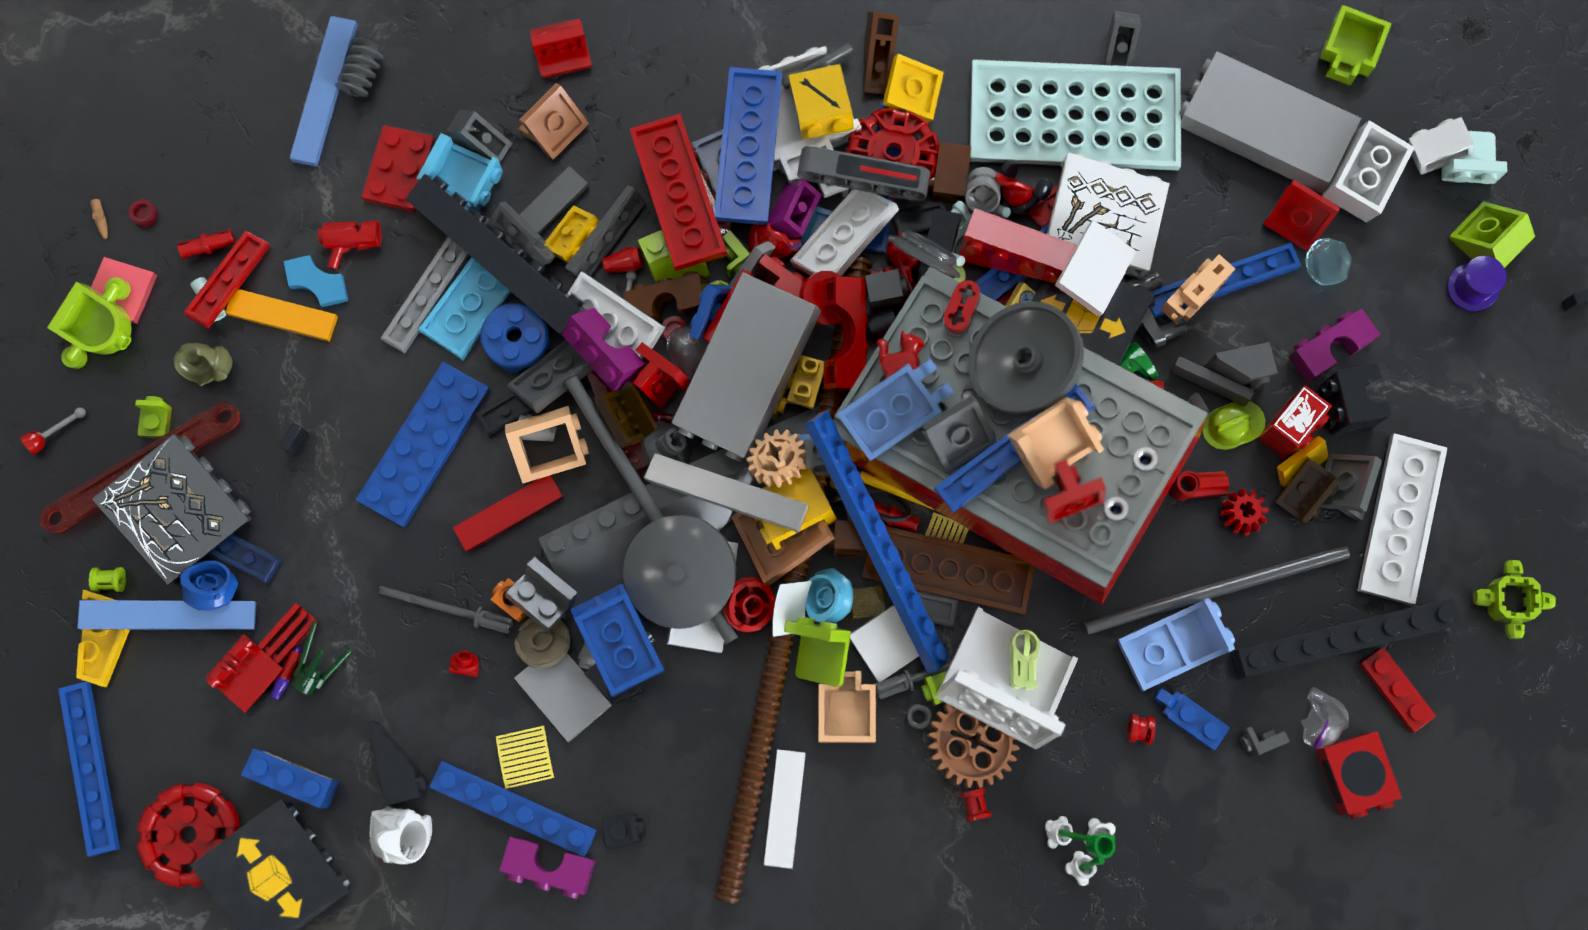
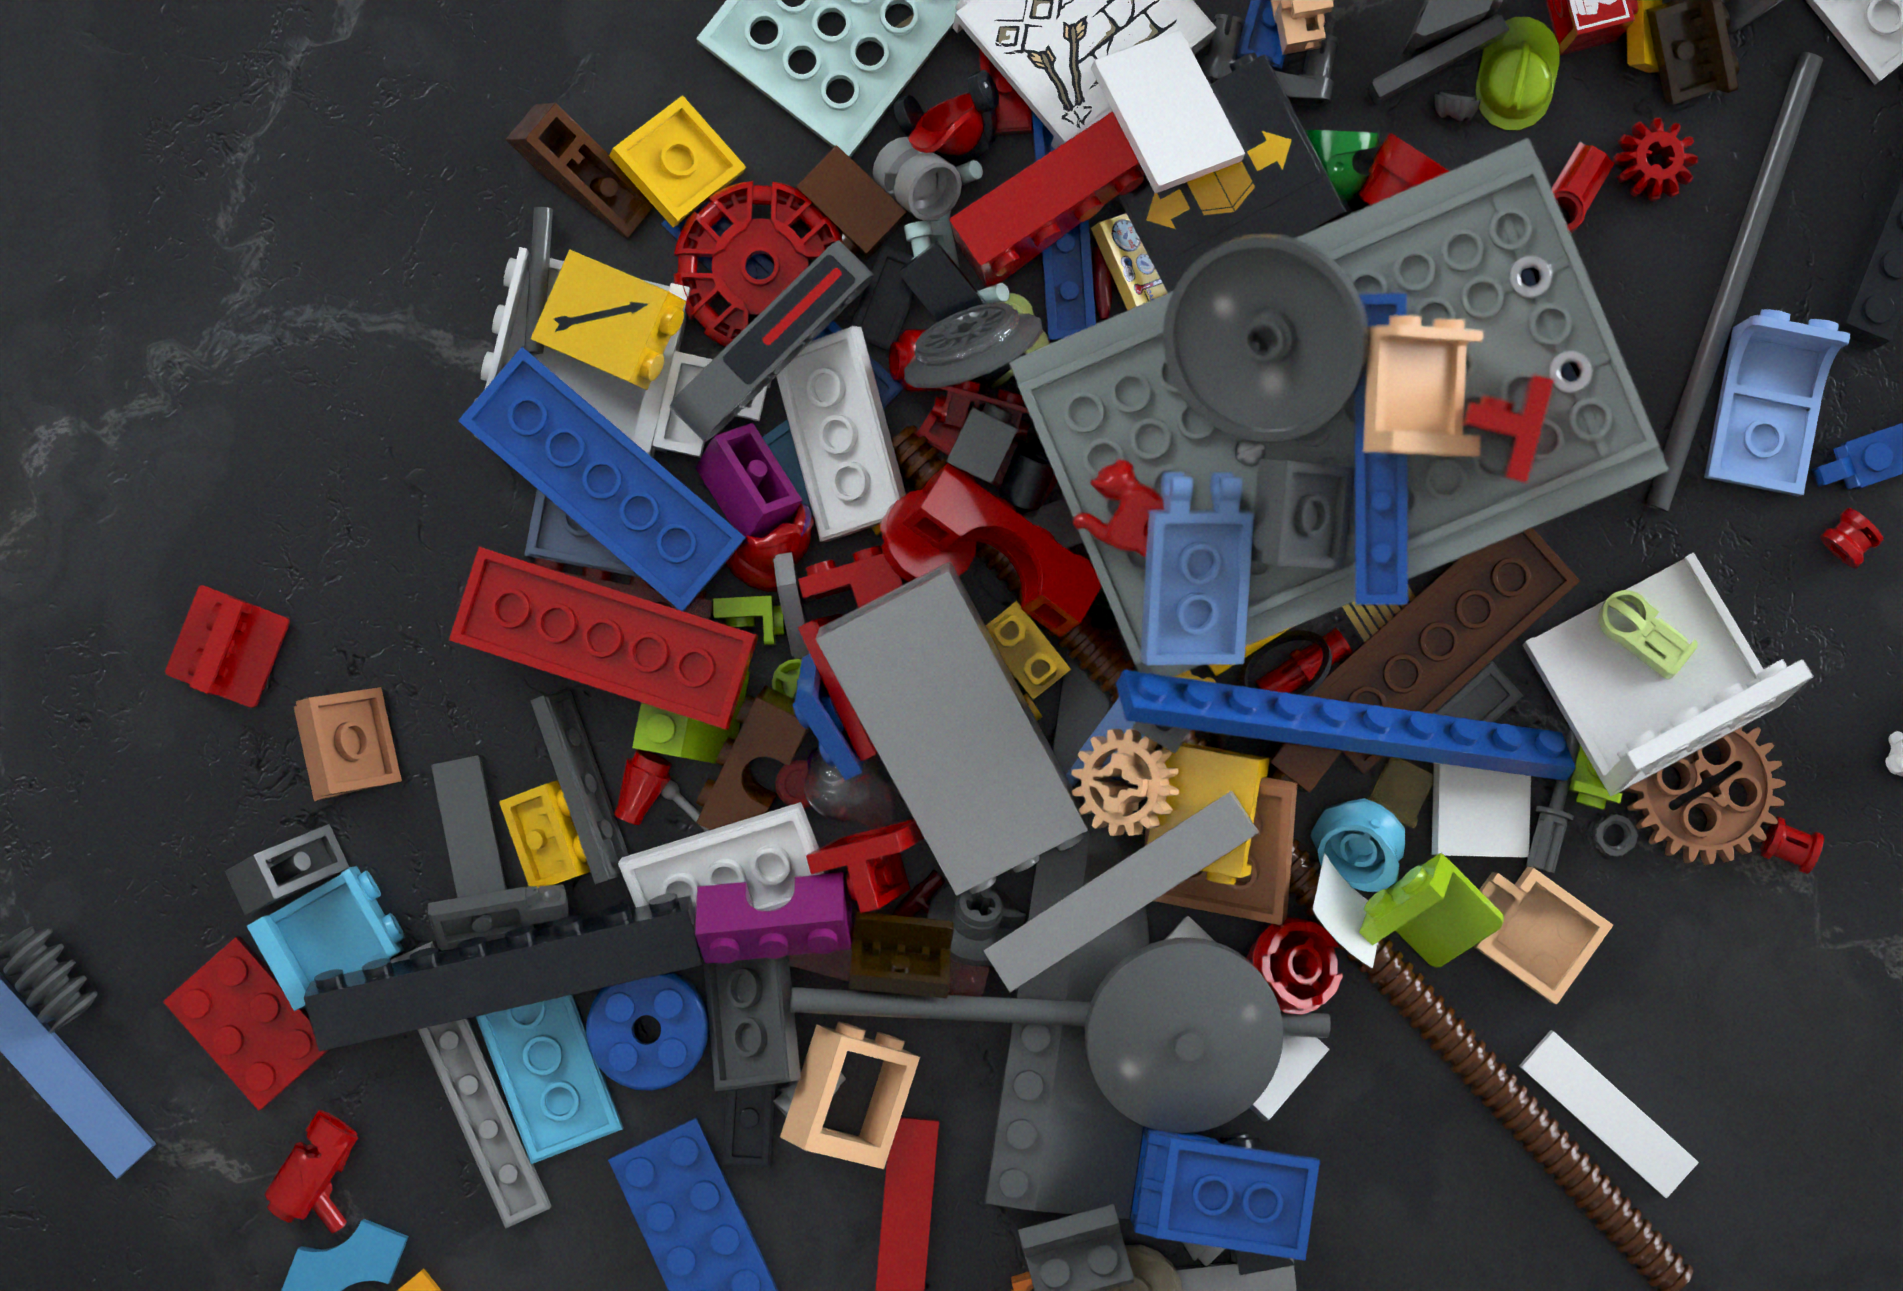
camera: 55 degrees left, 10 degrees up
red beam [944,280,980,335] -> none

